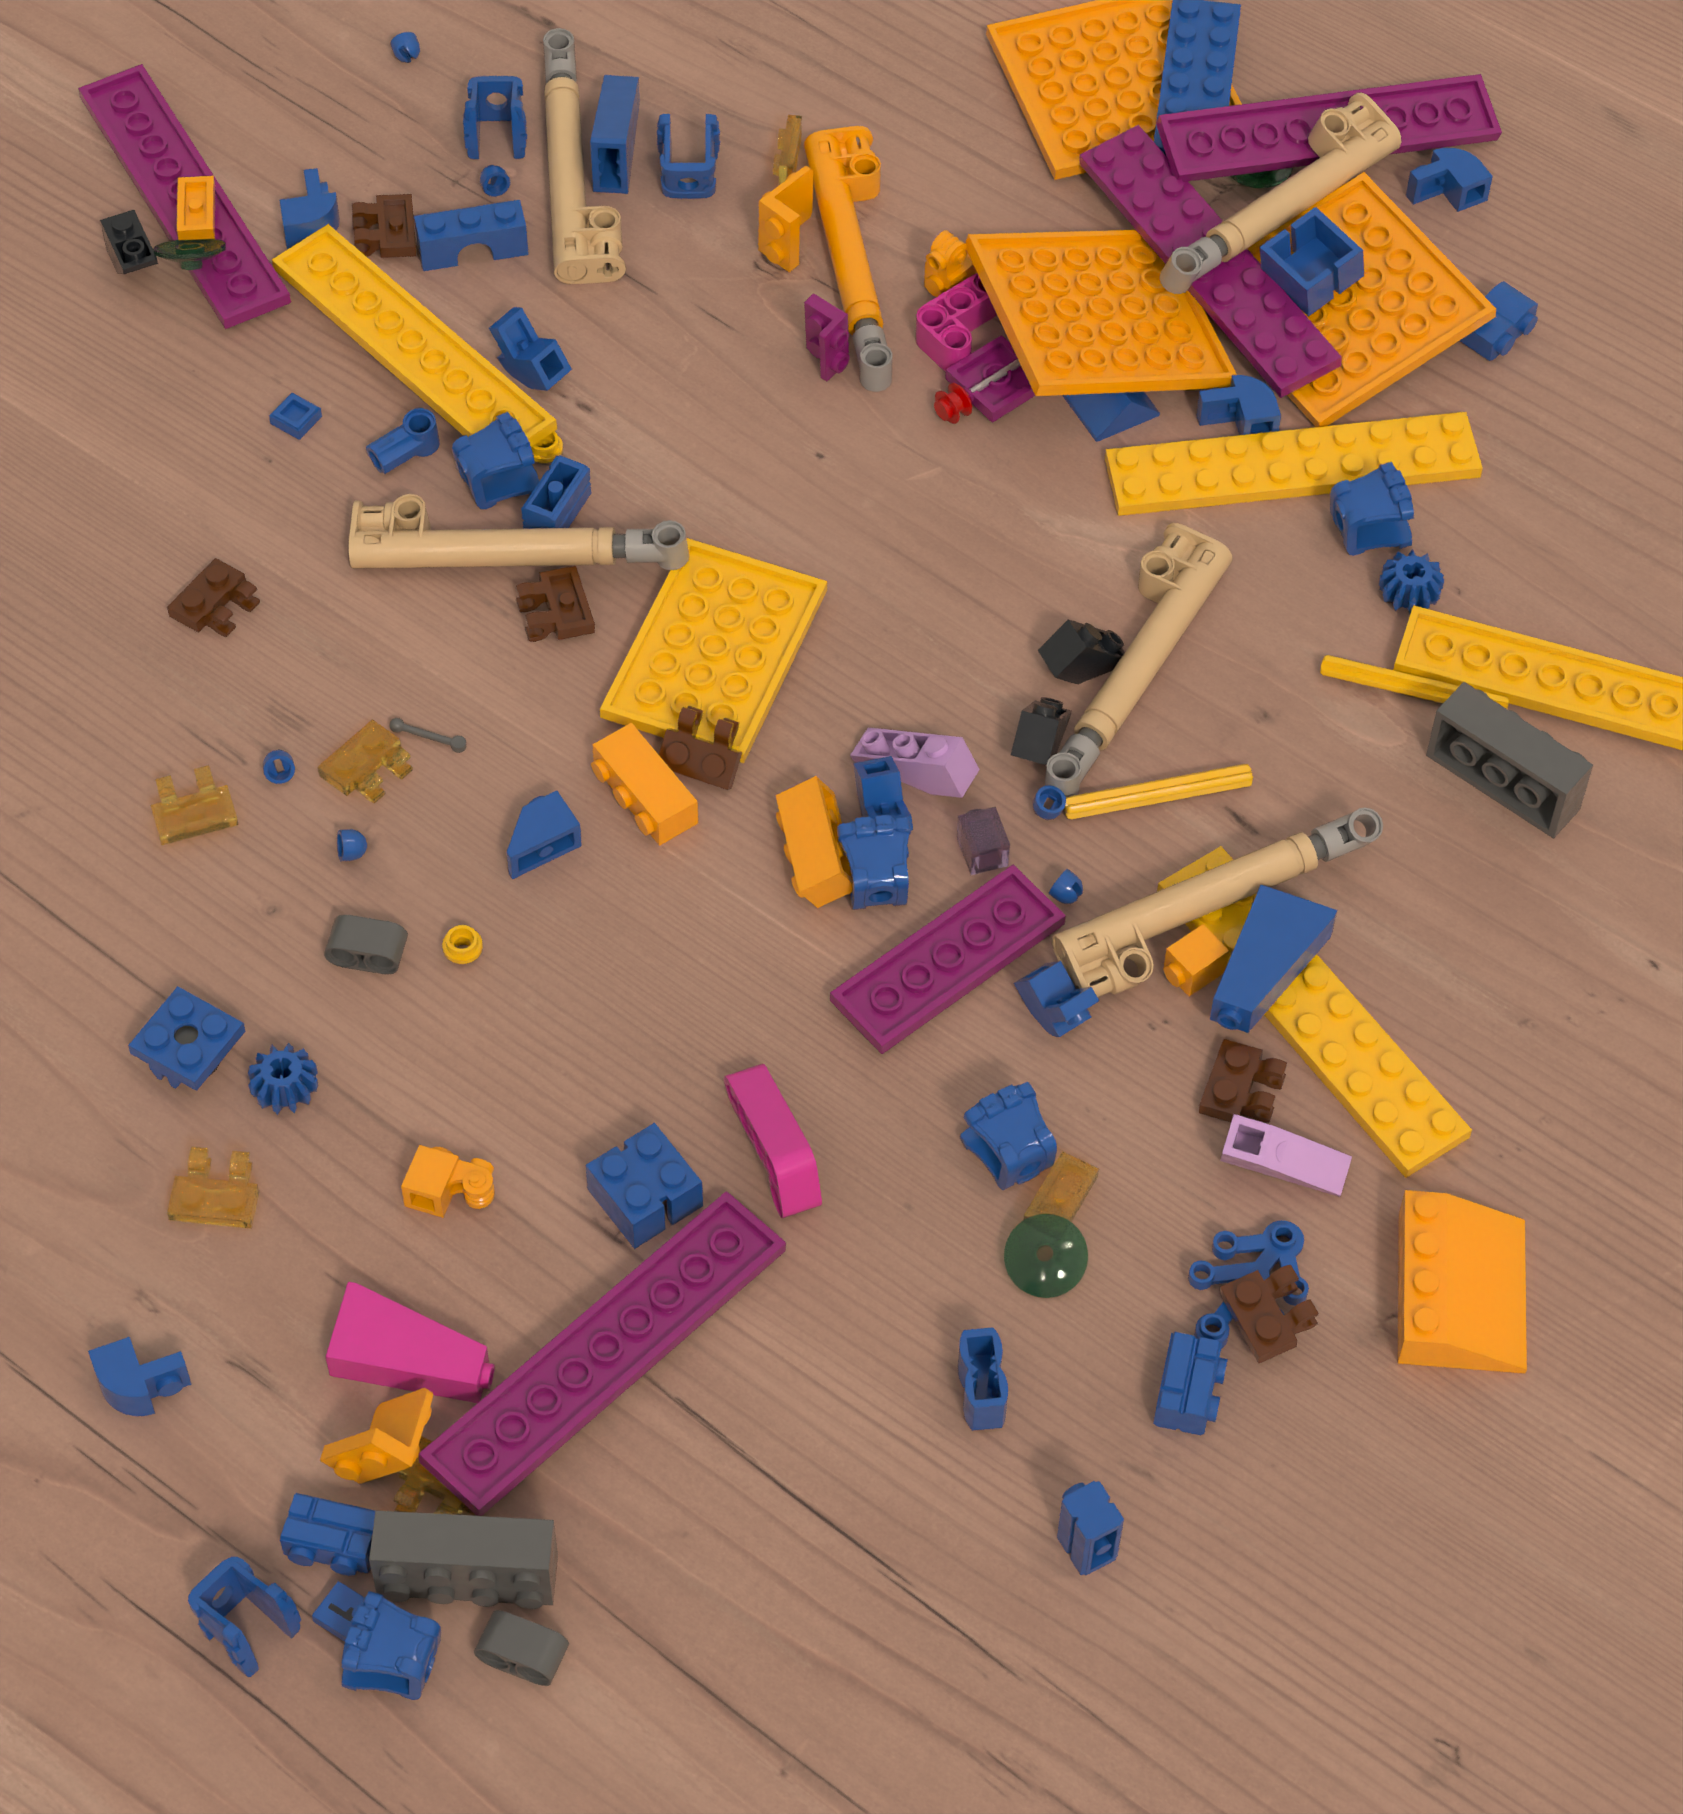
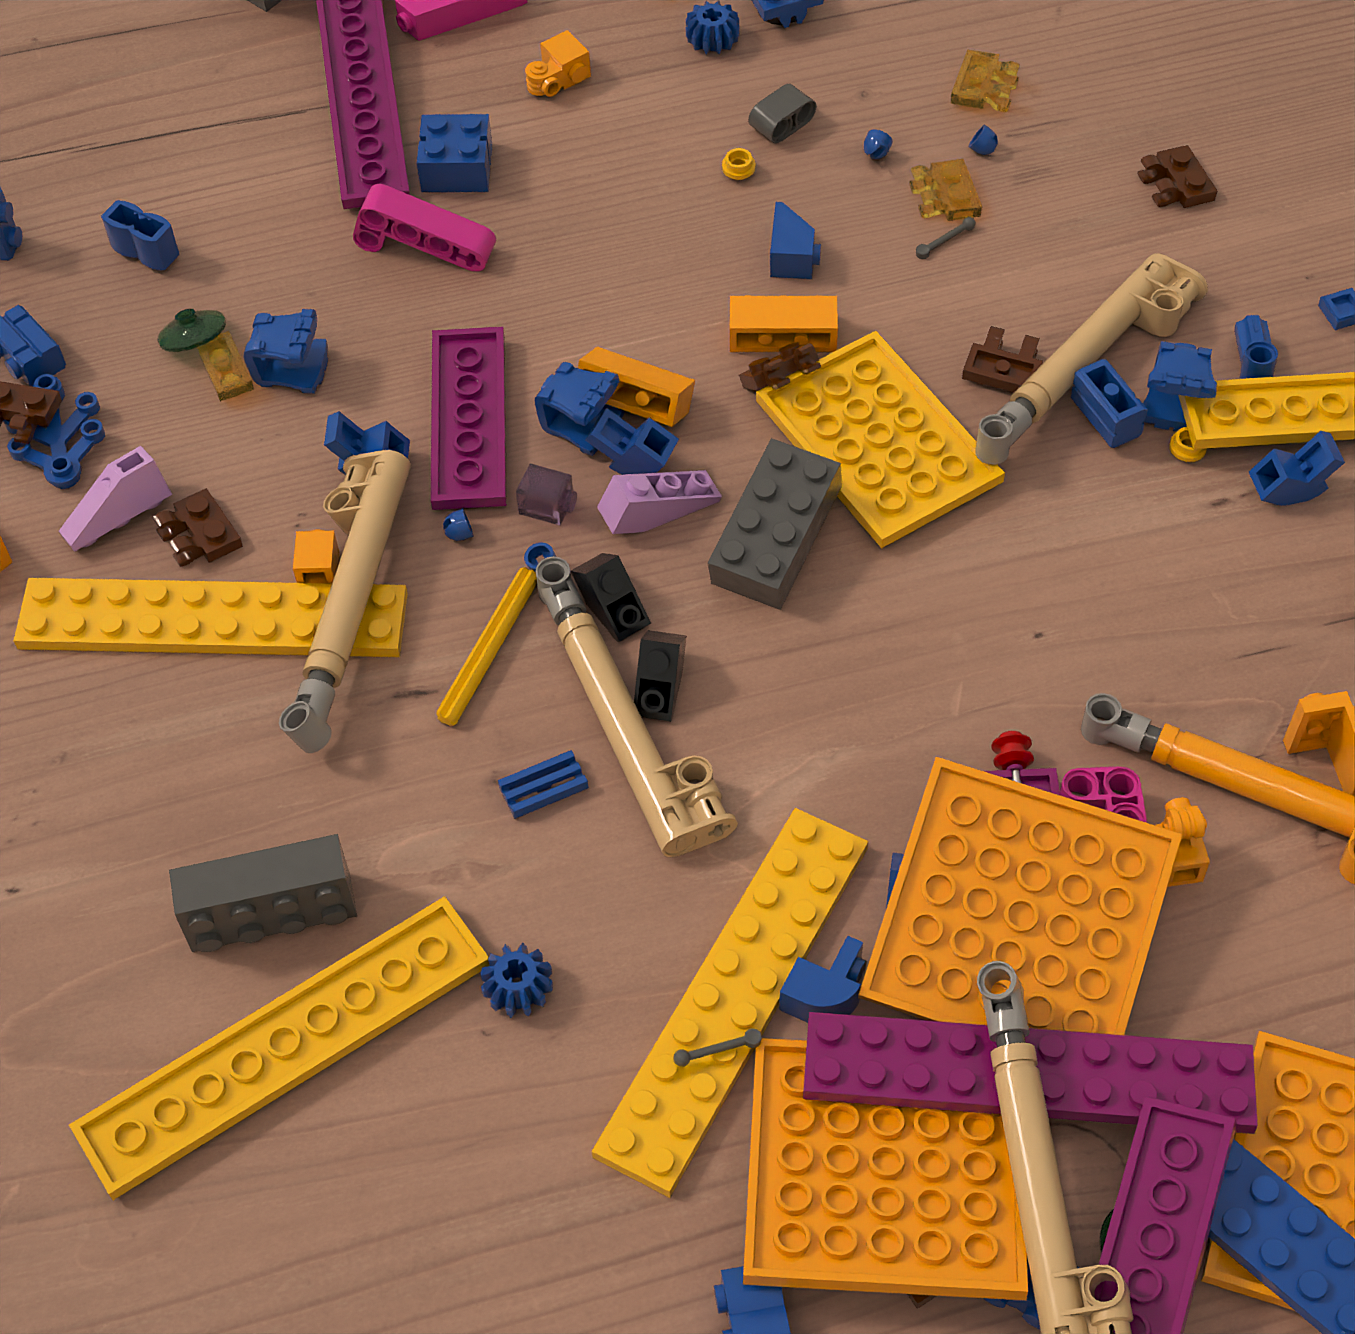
camera: 130 degrees right, 0 degrees up
magenta bracket [804,293,850,382] -> none
blue slope [1210,885,1337,1033] -> none
blue piece [1260,207,1364,317] -> none
yellow axle [1320,655,1509,709] -> none
blue piece [1330,462,1414,556] -> none
none -> blue tile [498,750,589,819]
none -> dark grey hinge [673,1028,762,1067]
none -> dark grey brick [708,438,842,610]

